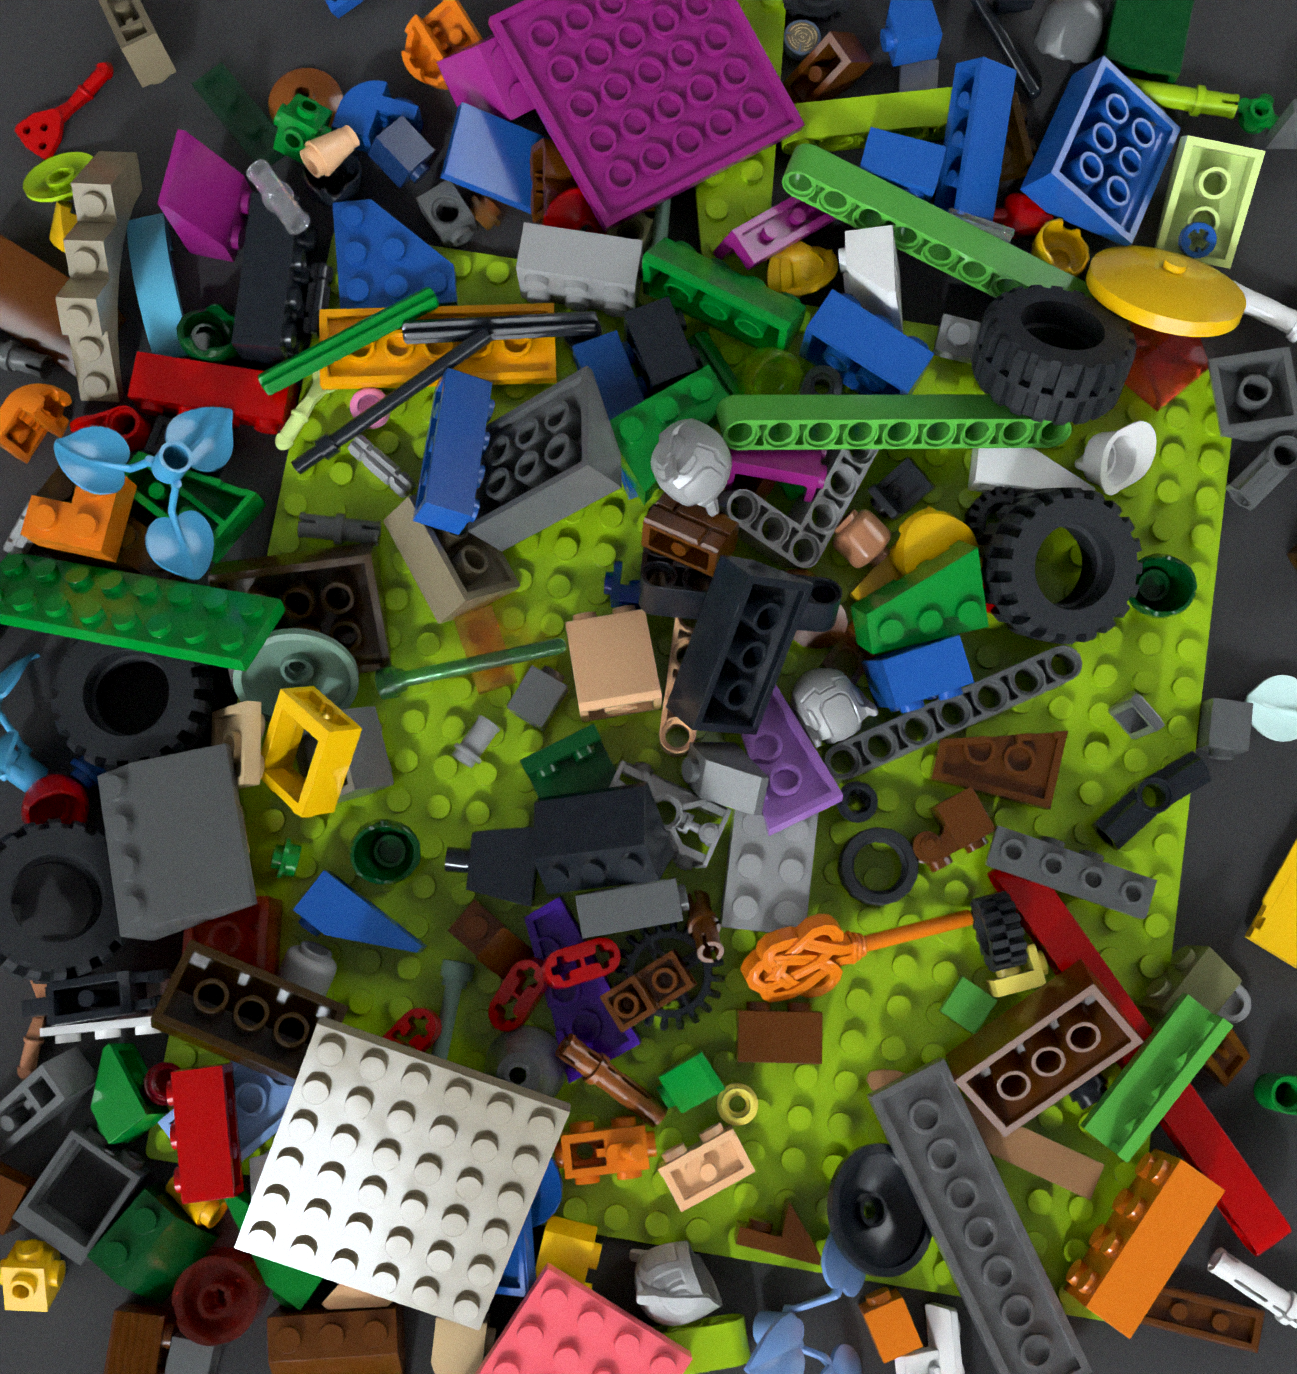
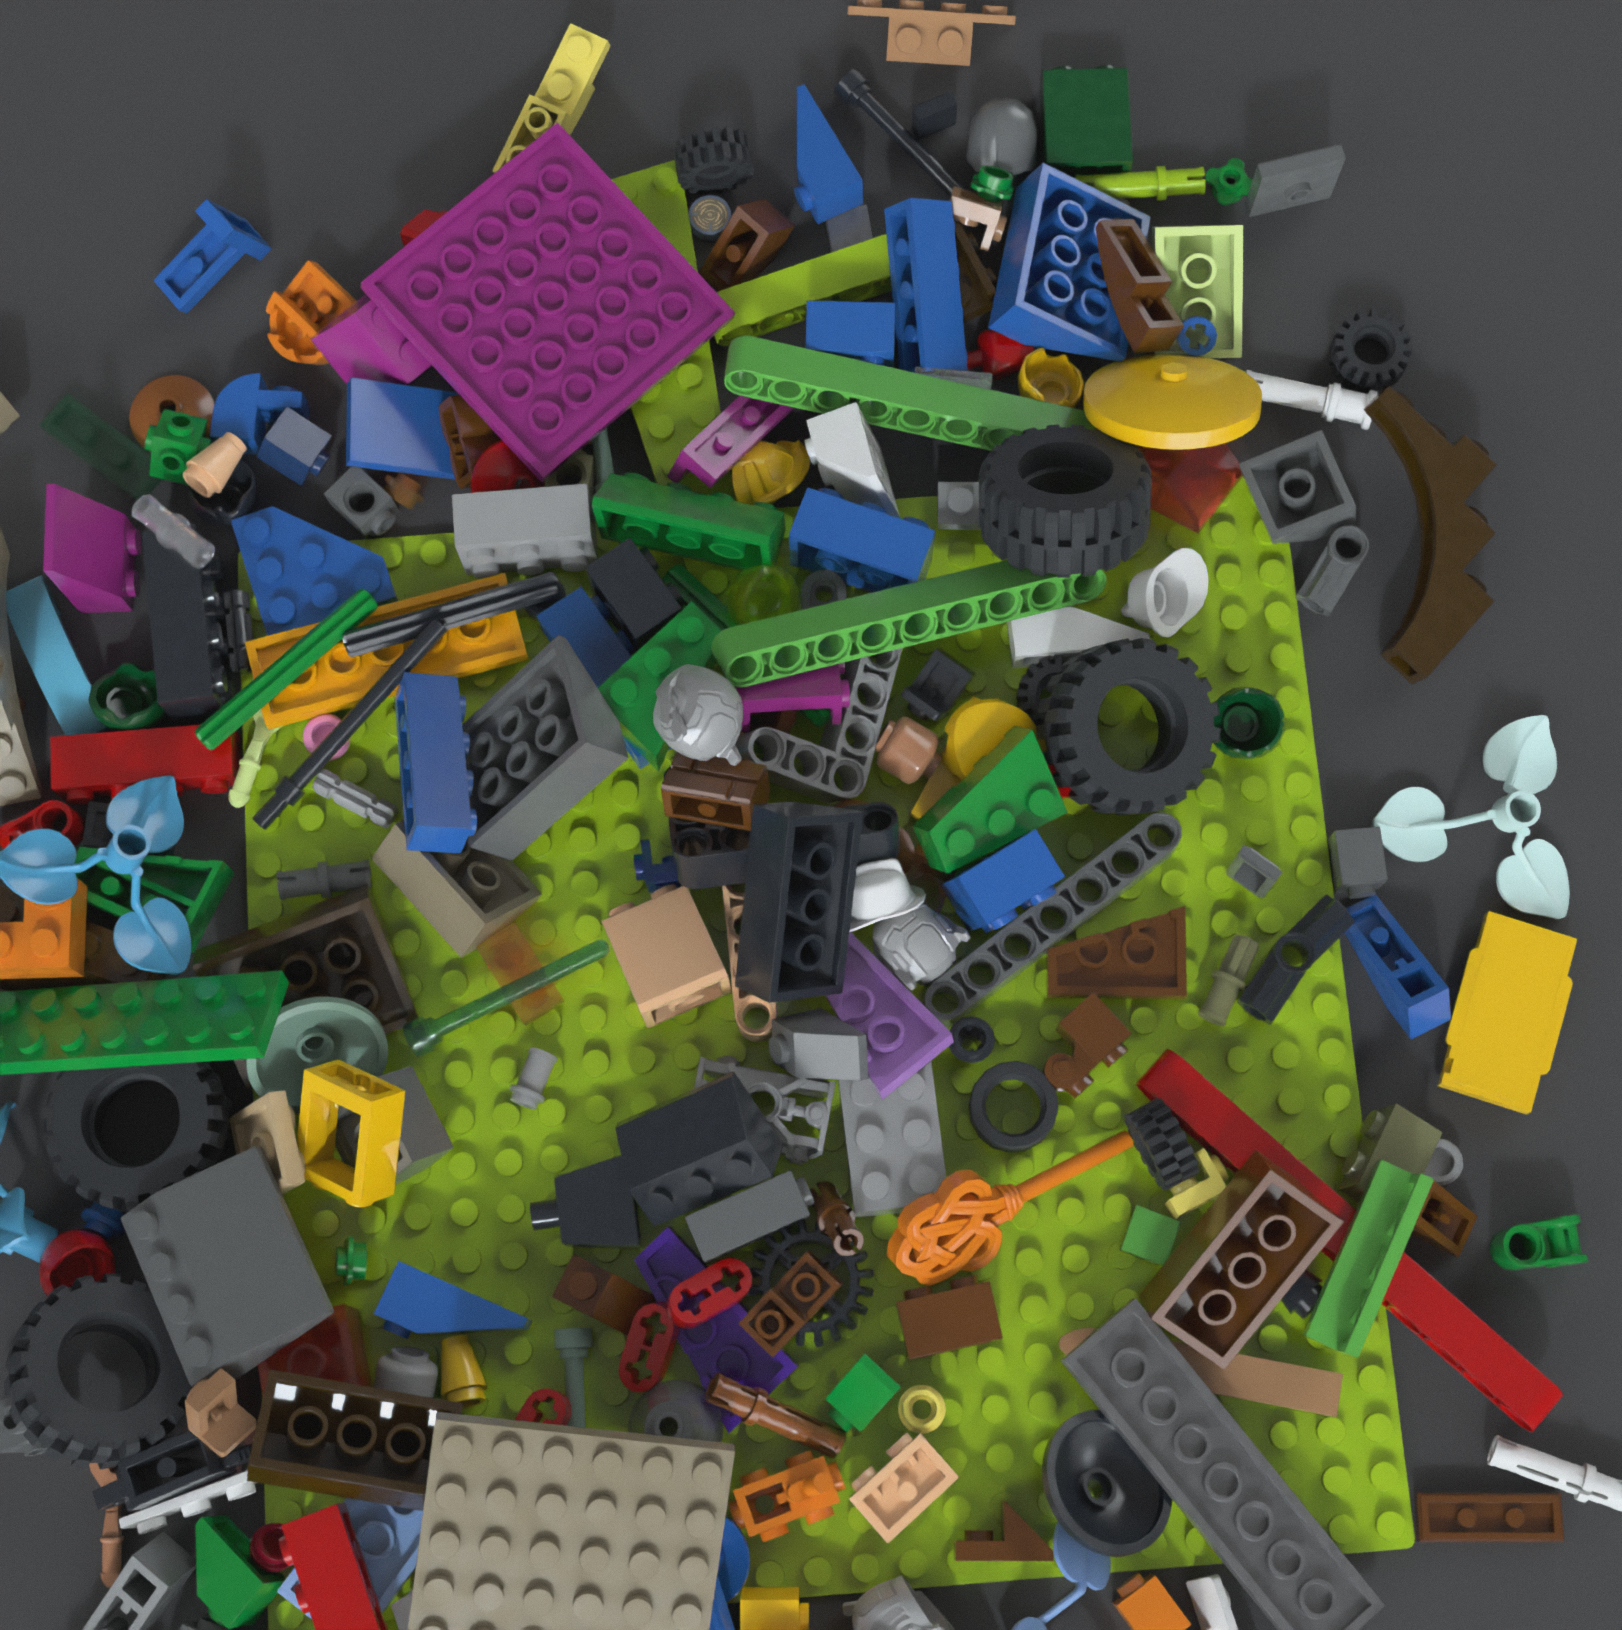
camera: 10 degrees left, 5 degrees down
dark green hair [349,819,421,885] -> none
dark grey brick [507,665,568,732] -> none
dark green bracket [520,723,621,798] -> none
dark grey bracket [985,825,1157,919] -> none
orange brick [1063,1148,1225,1339] -> none
none -> medium nougat bracket [185,1368,257,1457]
none -> yellow cone [440,1335,488,1409]
none -> white piece [849,858,926,932]
none -> bracket [949,186,1007,251]
none -> green plate [970,165,1014,202]
none -> reddish brown slope [1096,219,1184,353]
none -> olive axle [1198,935,1259,1026]
none -> blue slope [1345,894,1451,1039]

